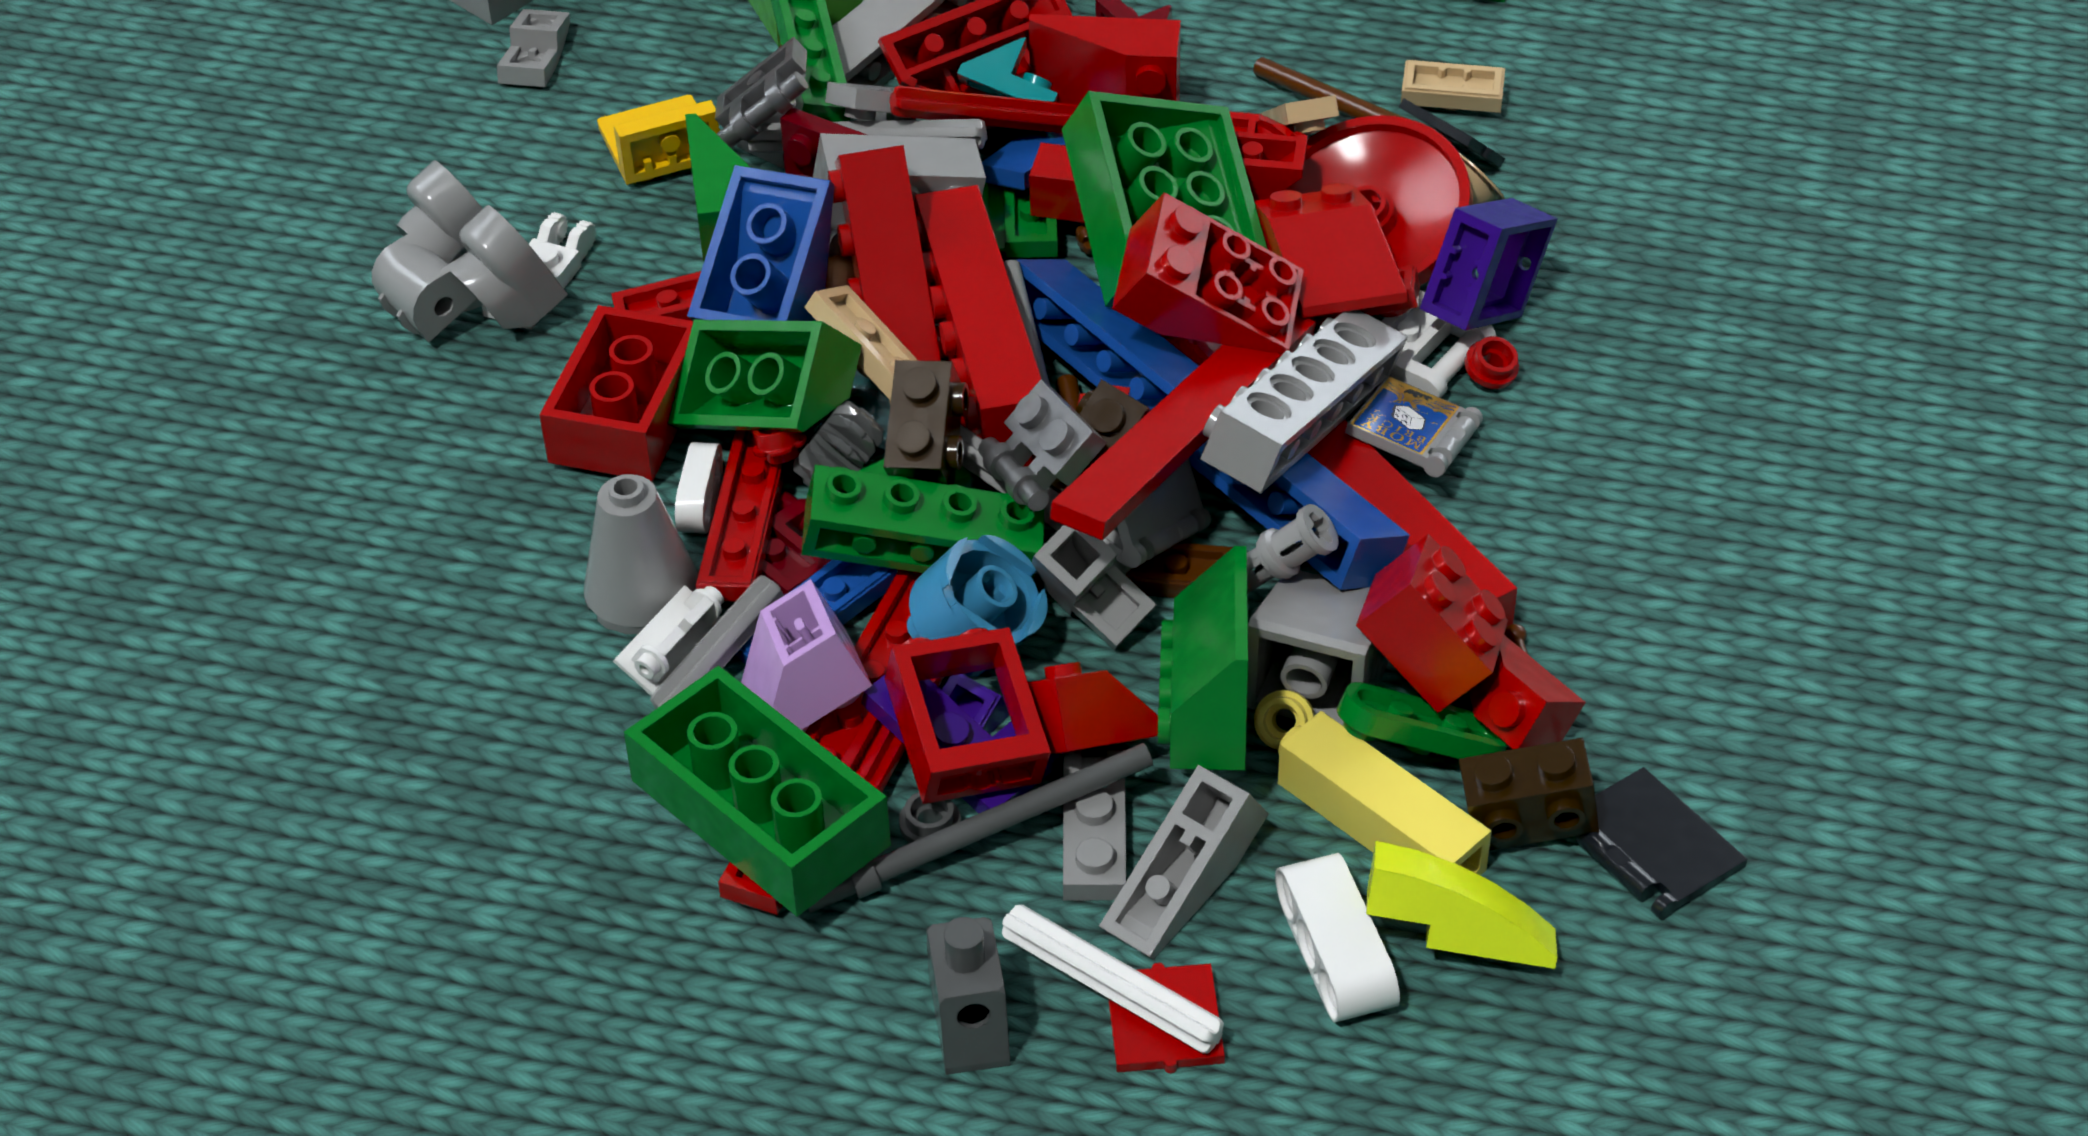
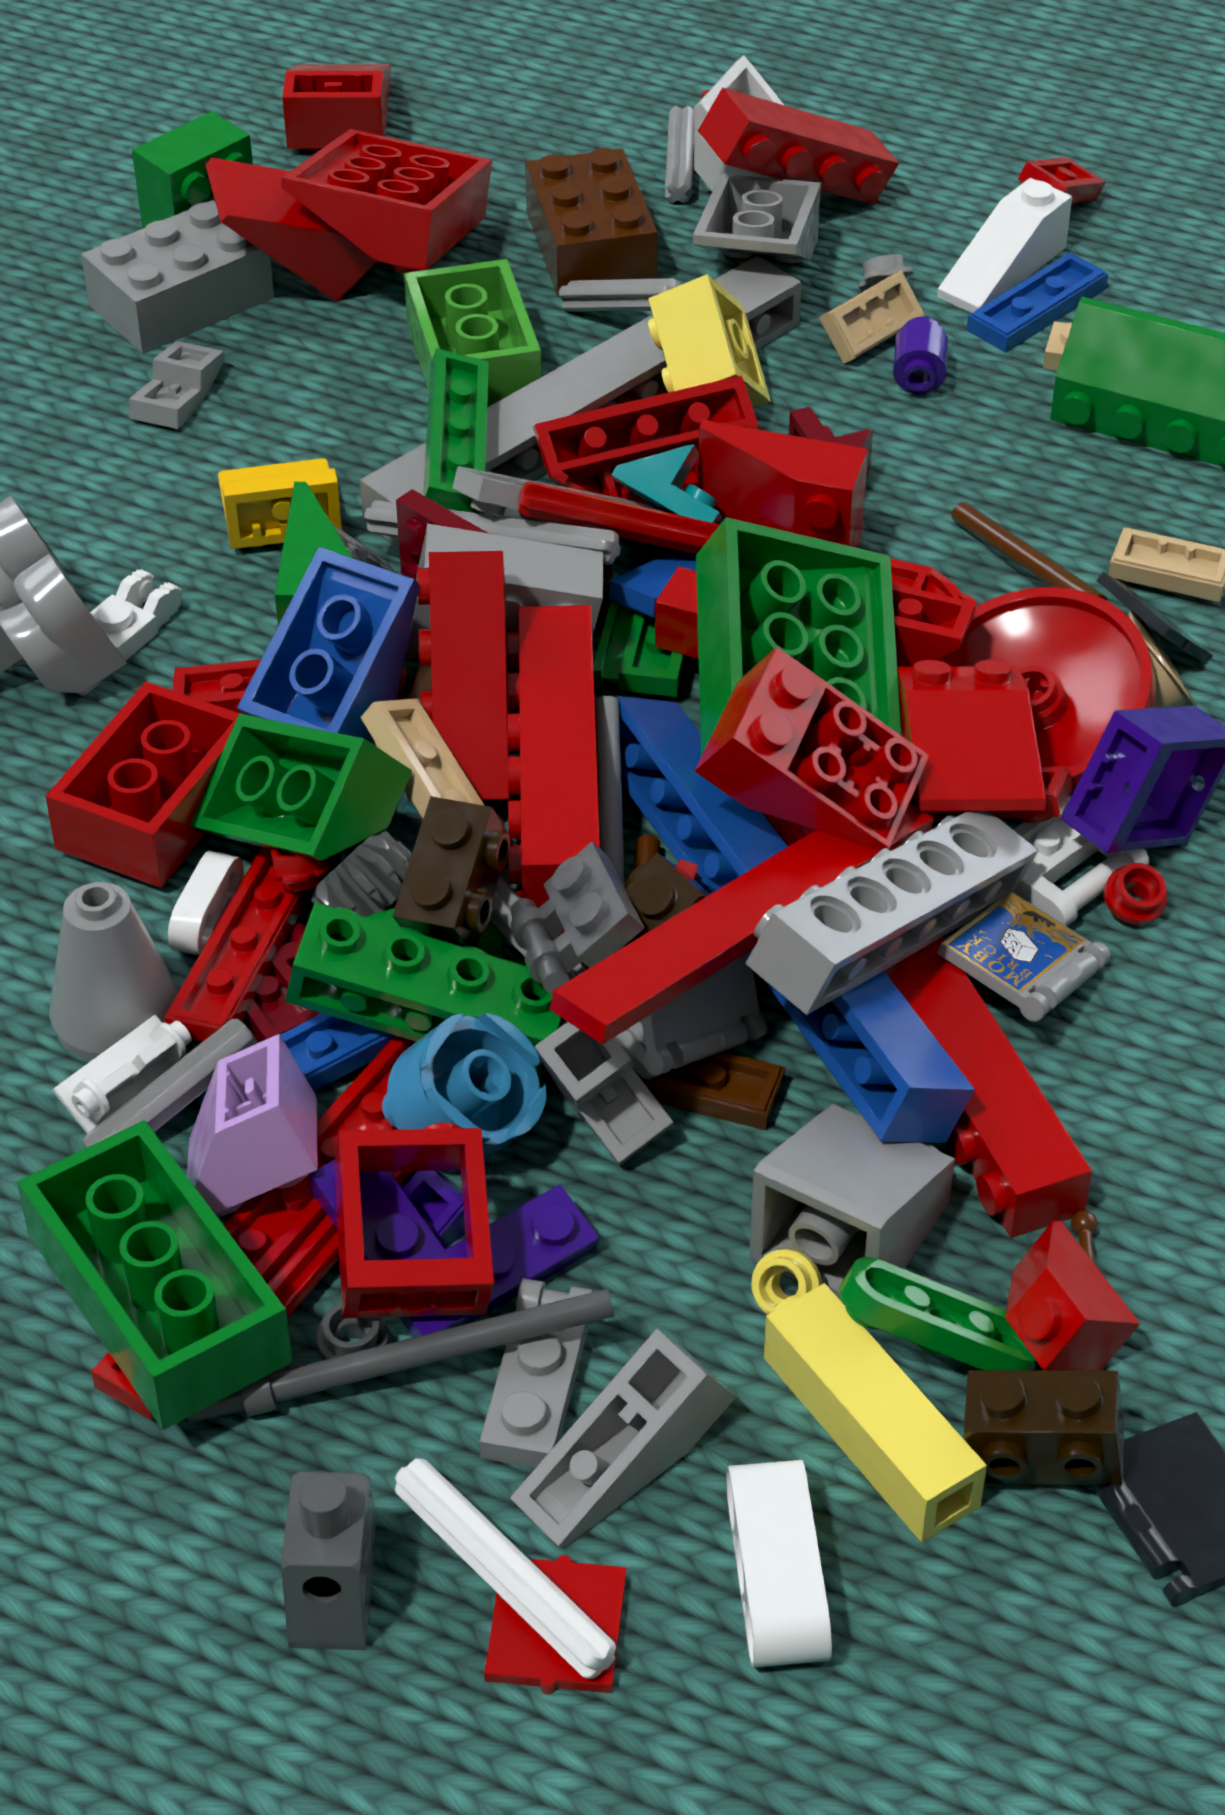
camera: 10 degrees right, 0 degrees up
flat silver plate [715,37,808,148] -> none
red slope [1028,662,1158,754] -> none
green slope [1158,546,1248,770] -> none
light grey pin [1247,504,1339,594] -> none
tan plate [1259,95,1339,135] -> none
red brick [1356,534,1508,713] -> none
neon yellow slope [1366,841,1557,969] -> none

